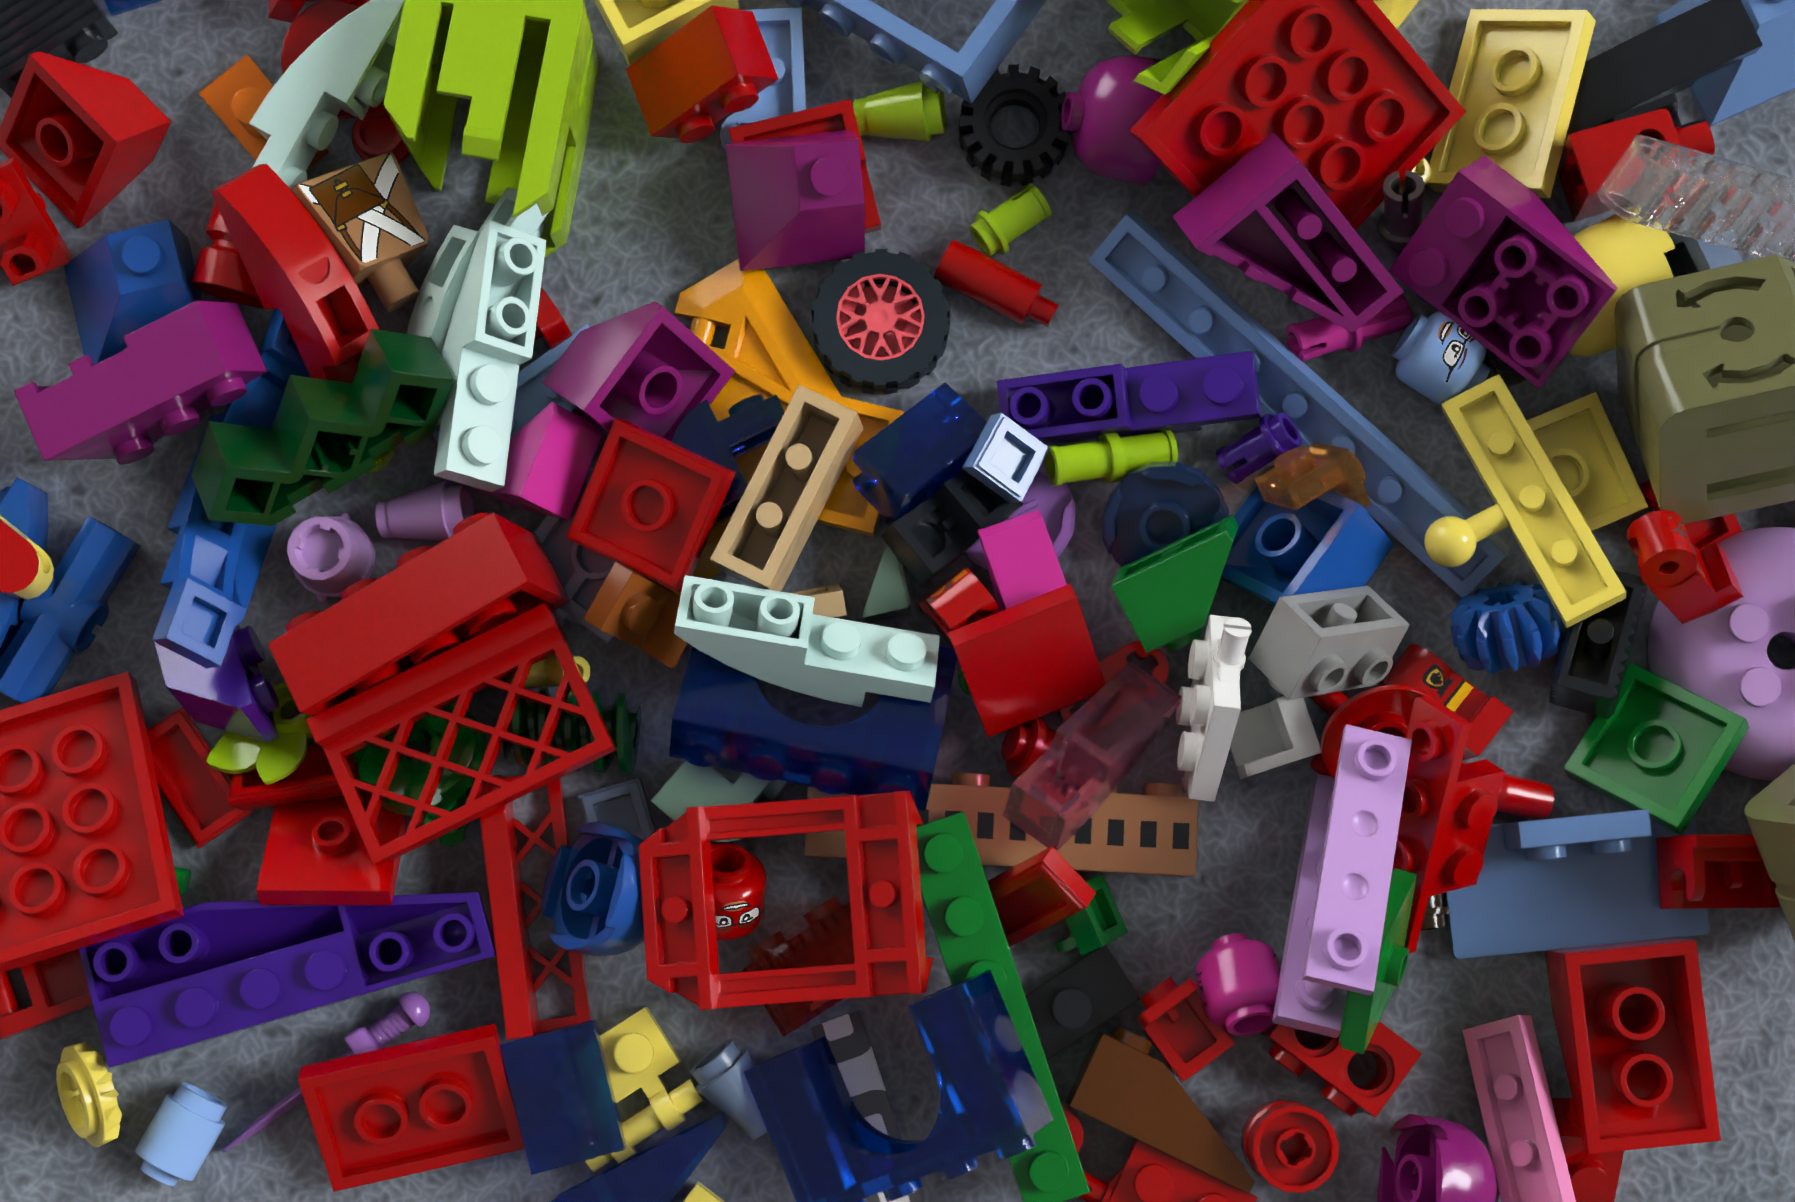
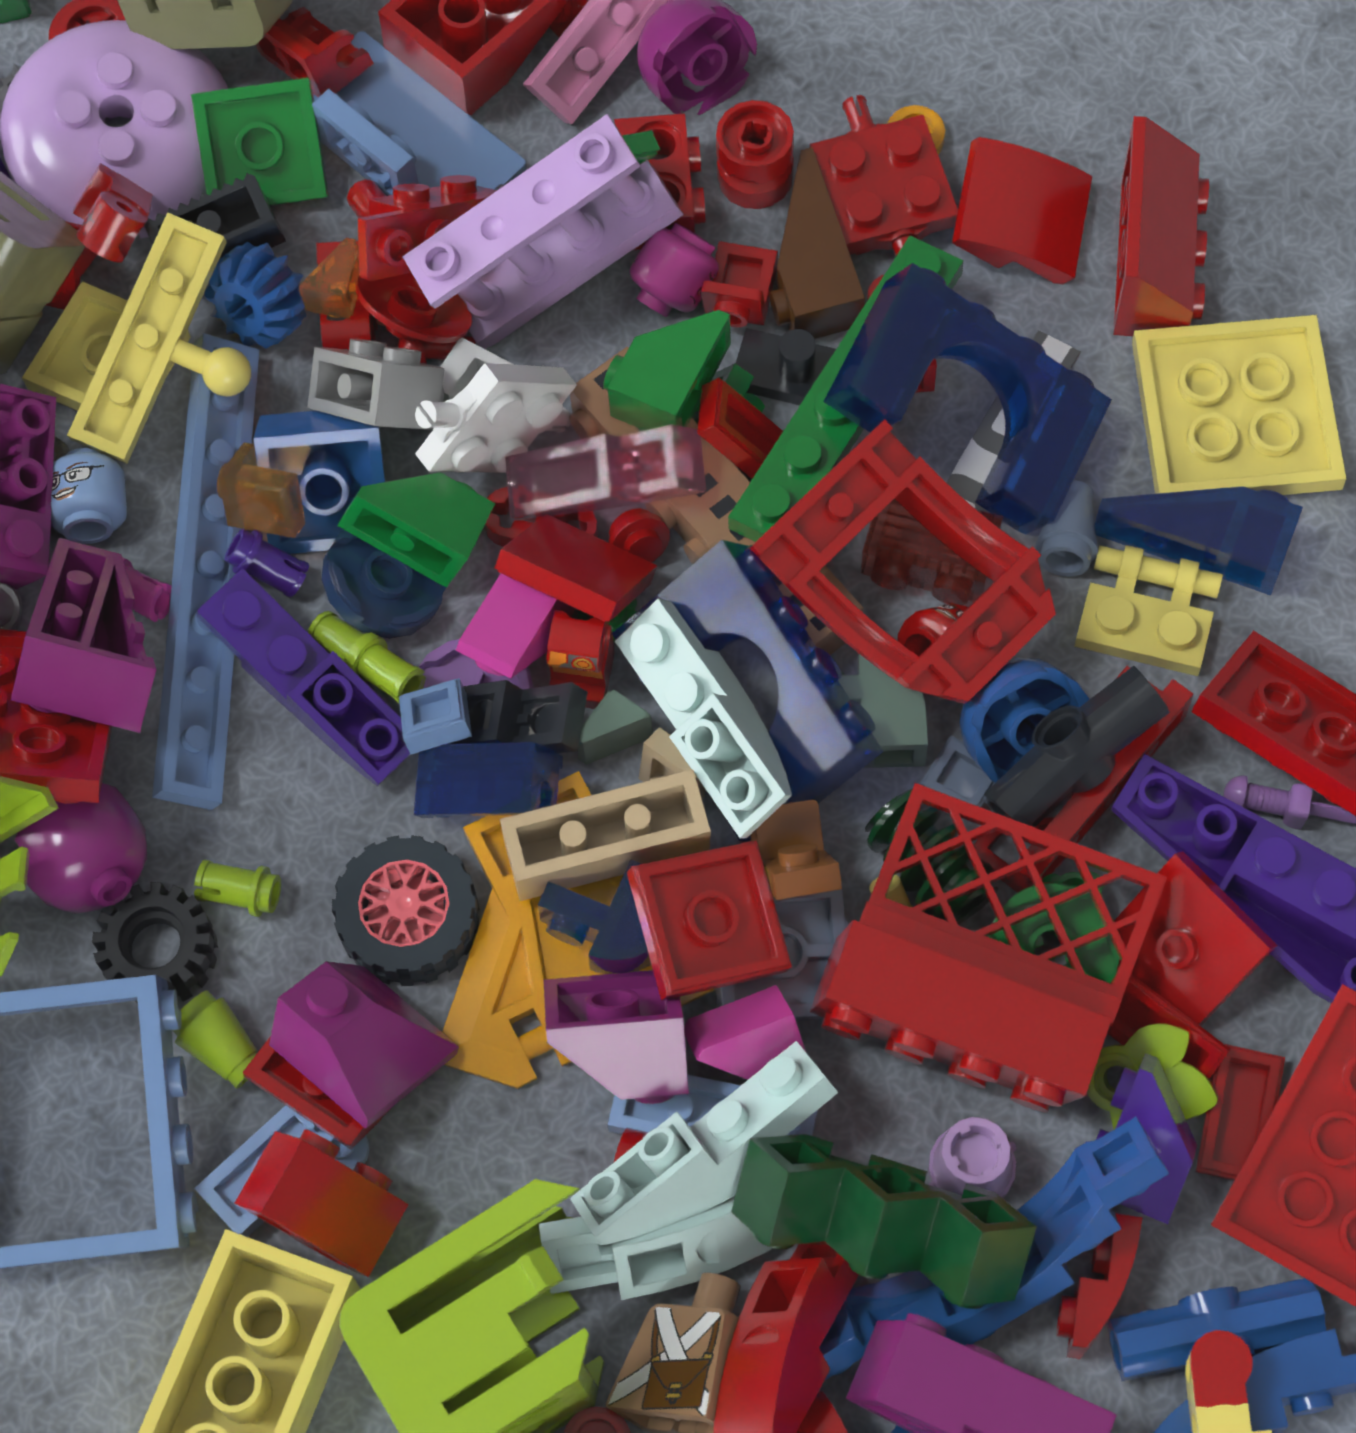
camera: 125 degrees left, 15 degrees down
lavender cone [375,480,475,542] -> none
clear blue plate [500,1019,627,1175] -> none
red cylinder [933,239,1059,327] -> none
none -> clear orange slope [299,238,360,319]
none -> green slope [603,310,731,444]
none -> black piece [984,666,1170,827]
none -> red slope [1056,1213,1143,1359]

